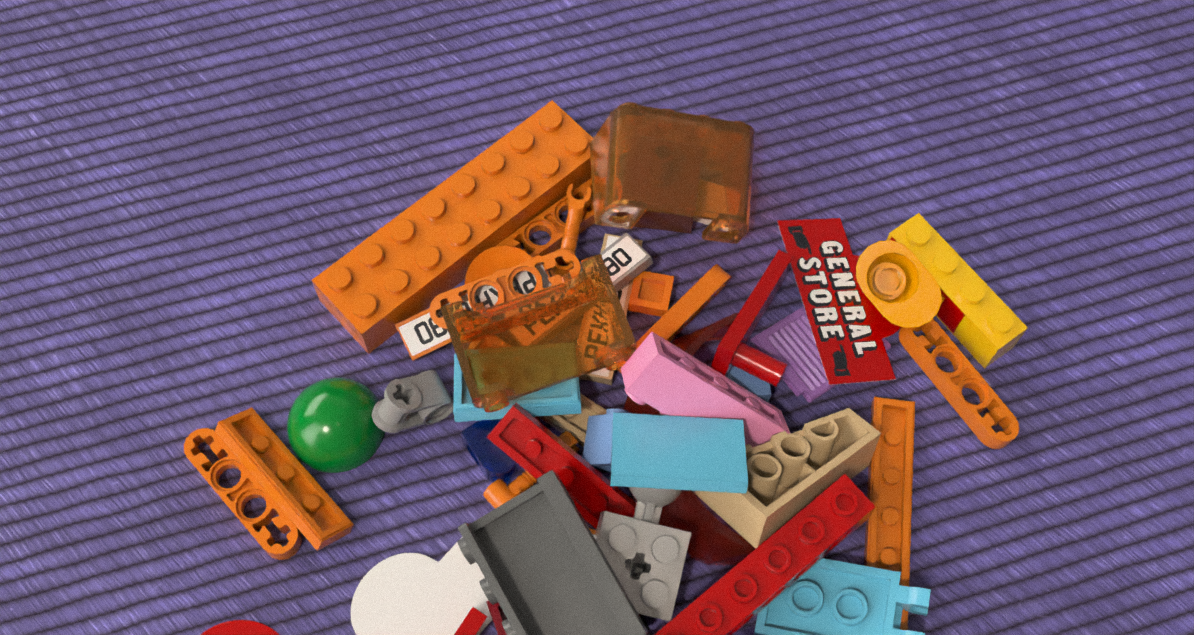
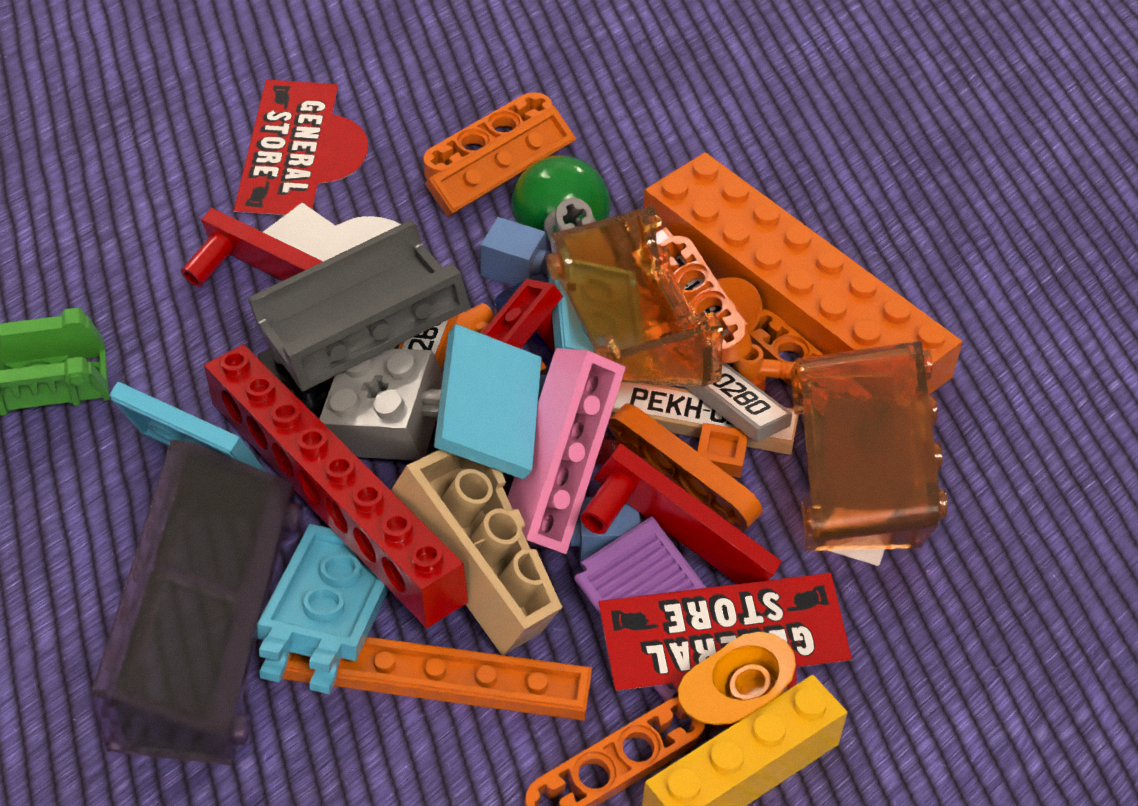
camera: 90 degrees right, 15 degrees down
none -> medium blue brick [480,217,550,288]

